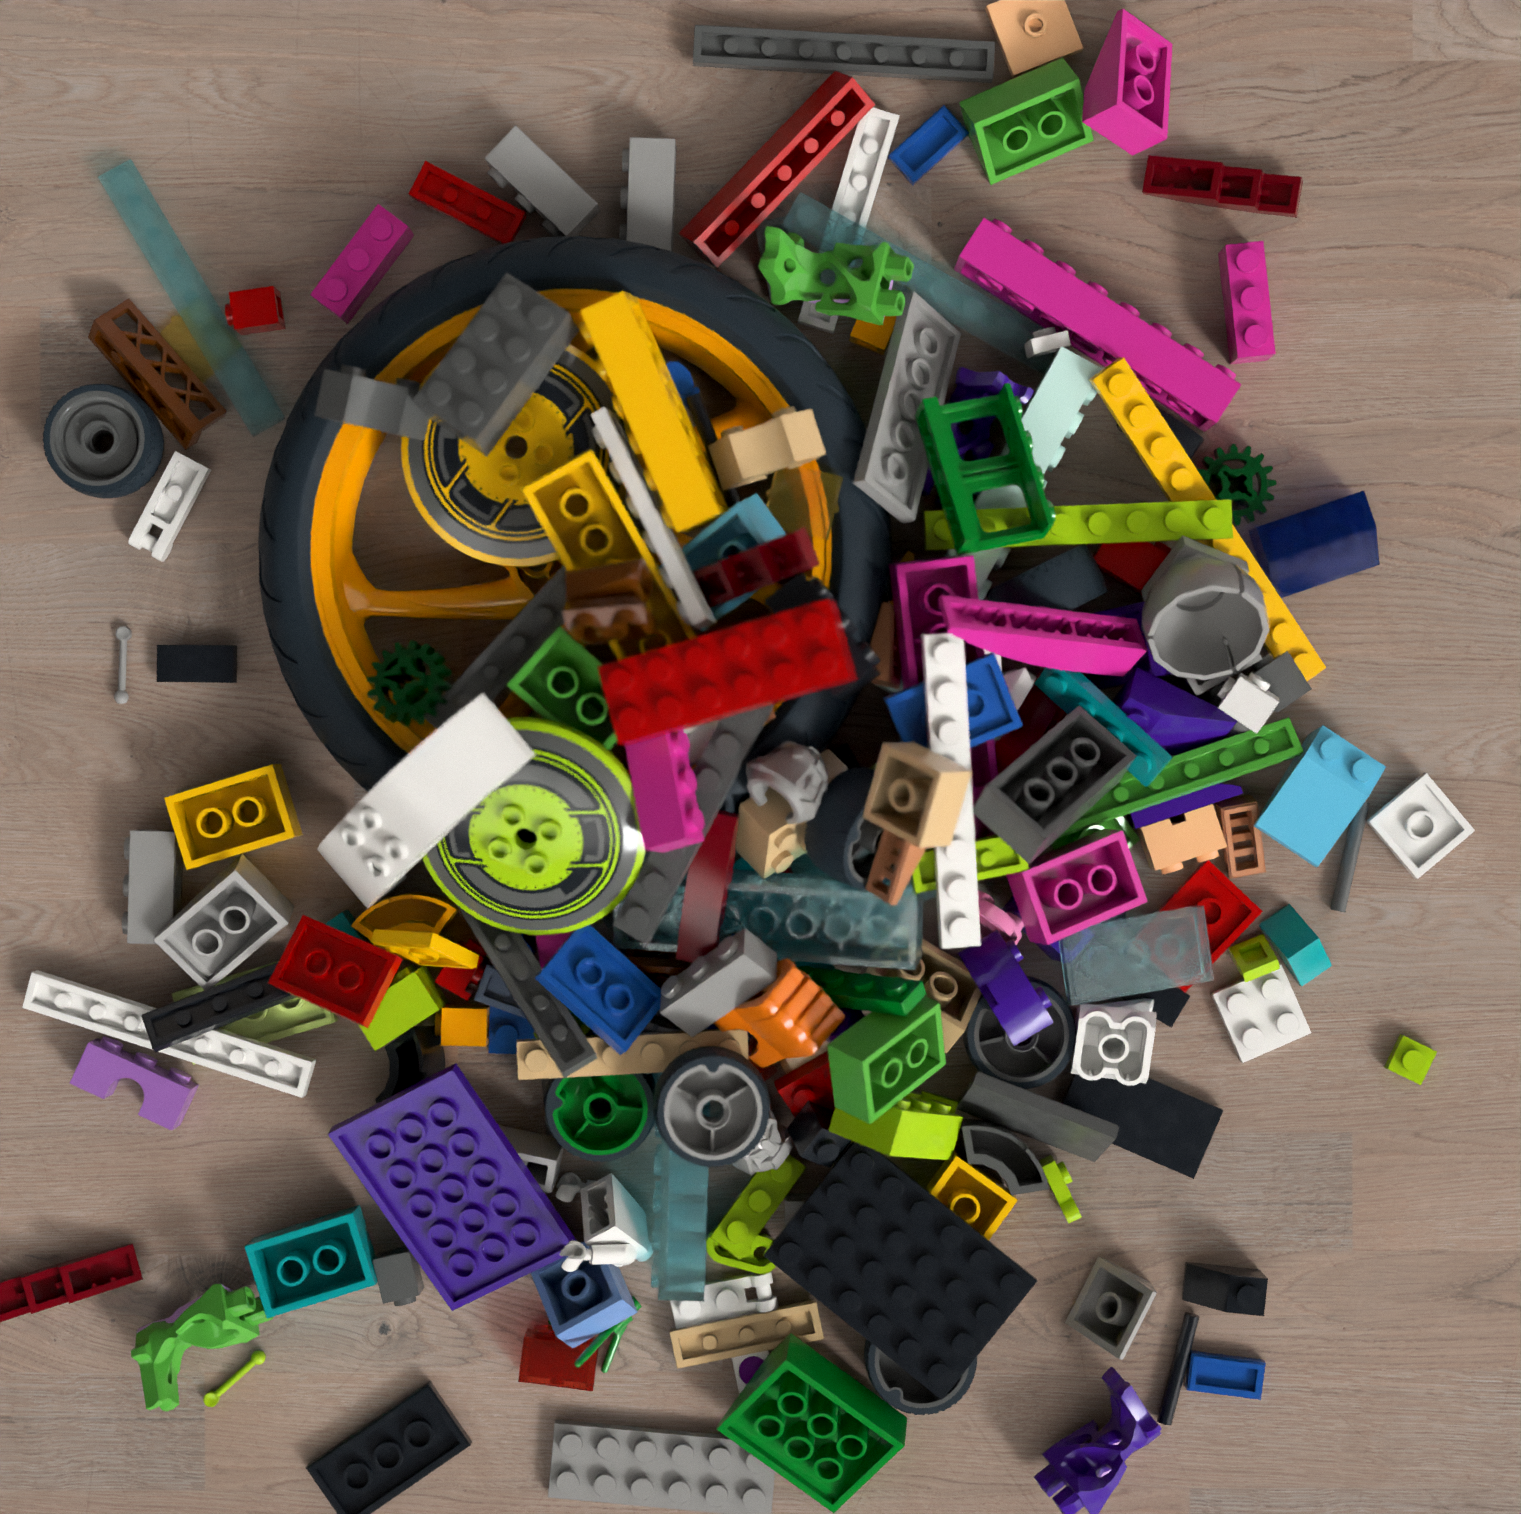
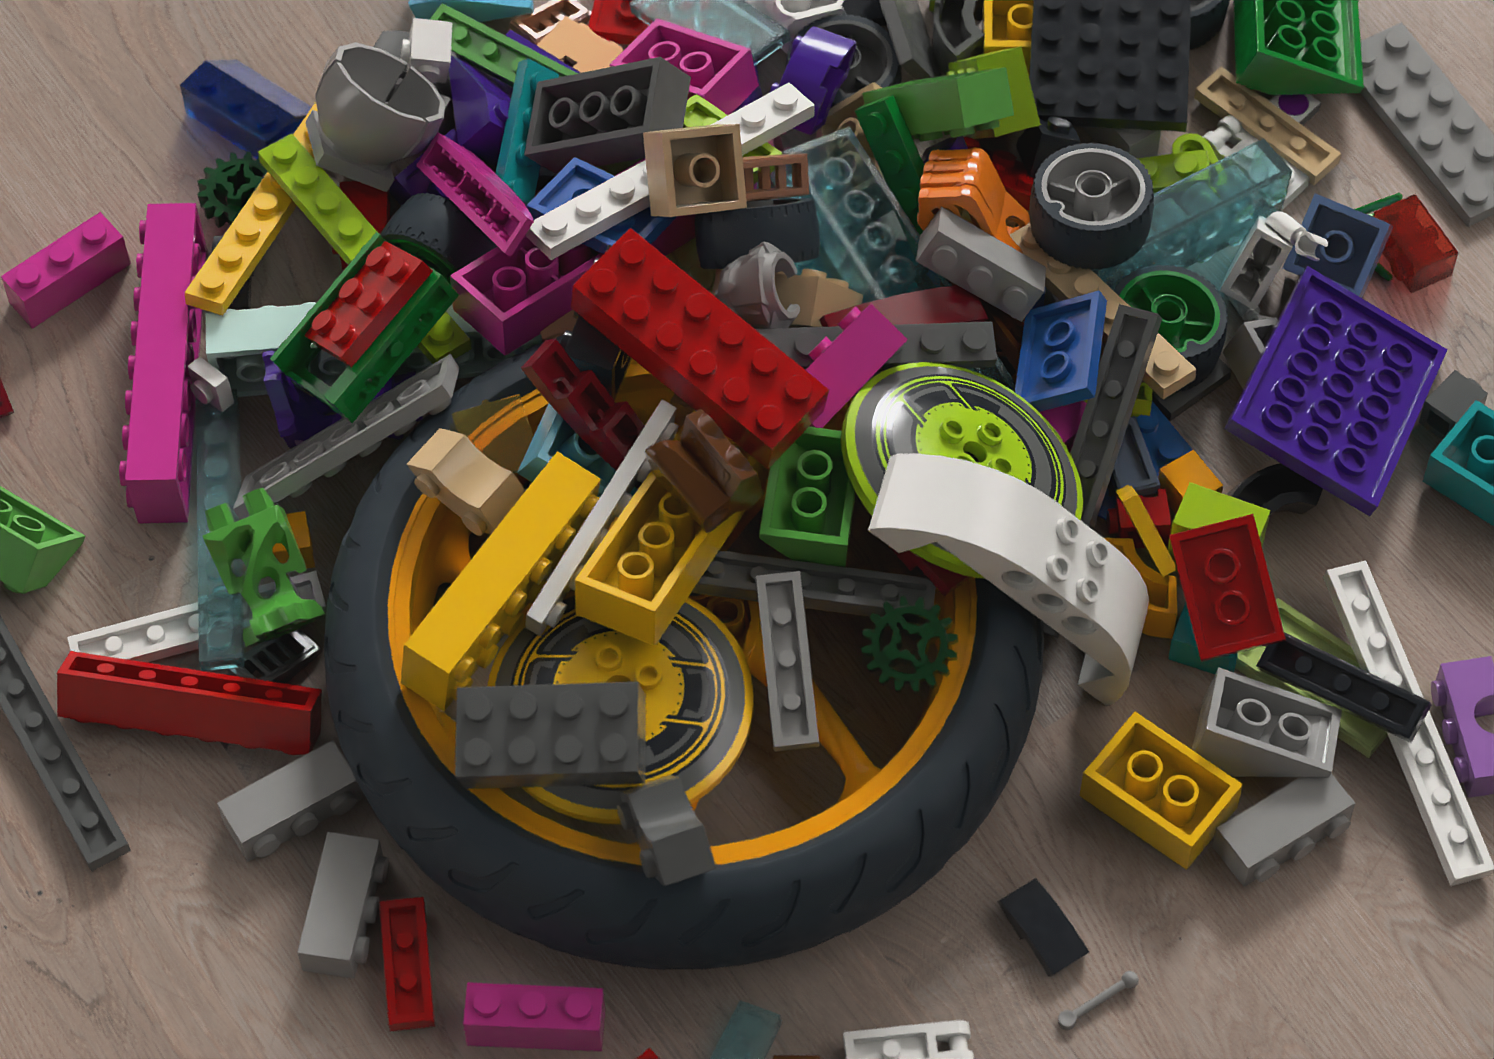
camera: 120 degrees left, 30 degrees down
blue tile [888,105,969,185] -> none
none -> red plate [304,241,433,368]
none -> light grey plate [756,571,819,752]

